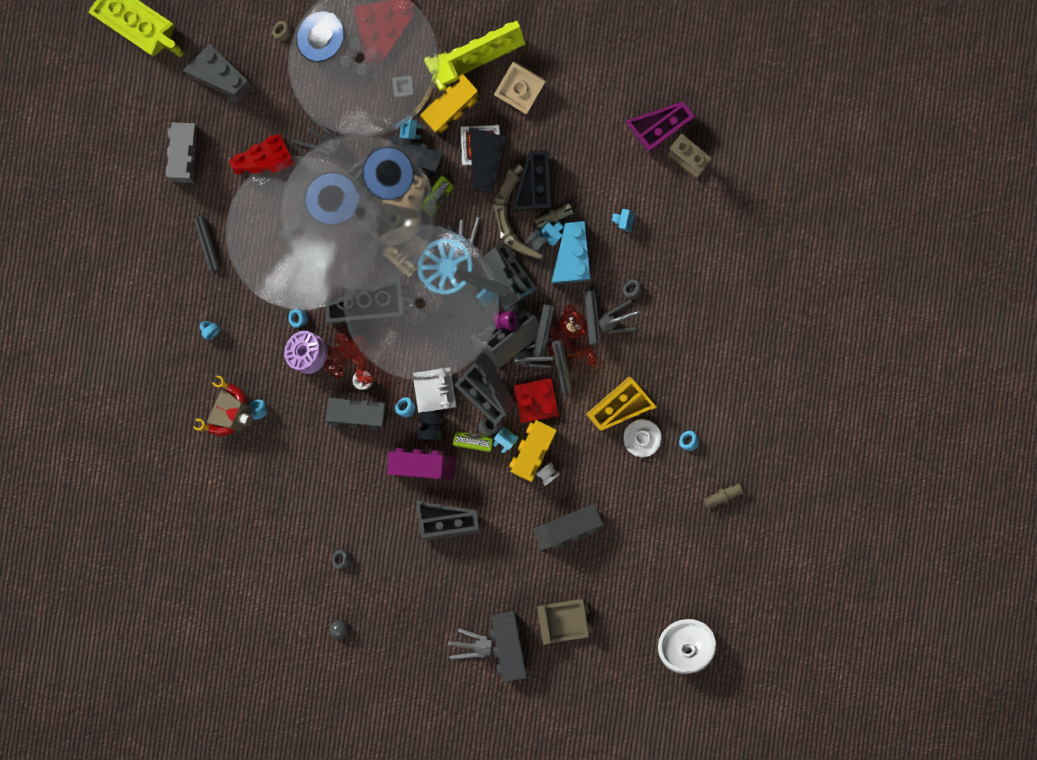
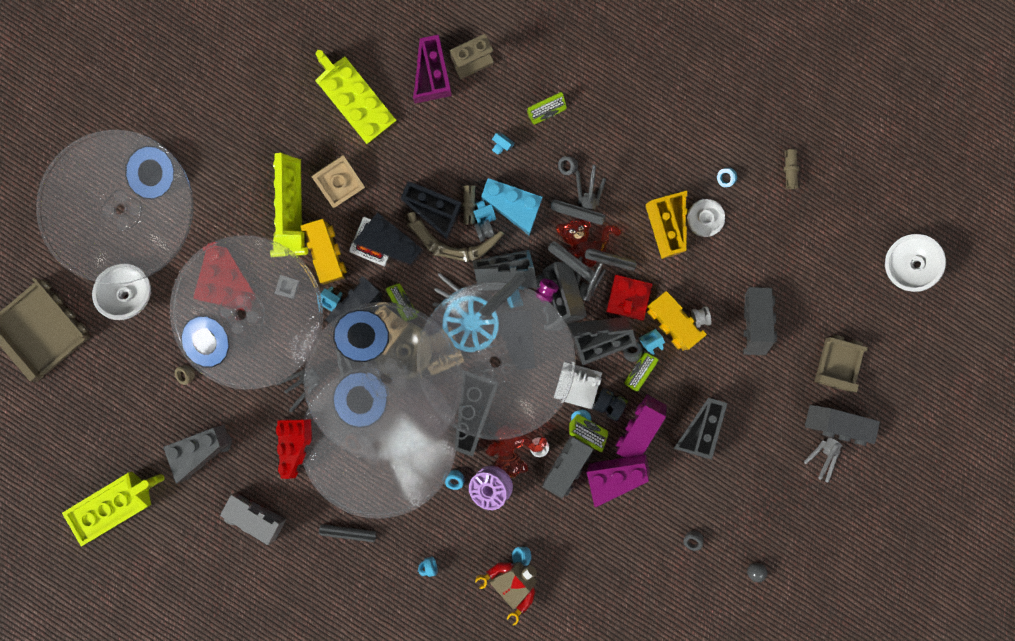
camera: 70 degrees left, 0 degrees up
none -> neon yellow hinge [315,50,396,144]
none -> slope [527,92,566,125]
none -> slope [569,414,608,452]
none -> magenta wedge [587,455,650,508]

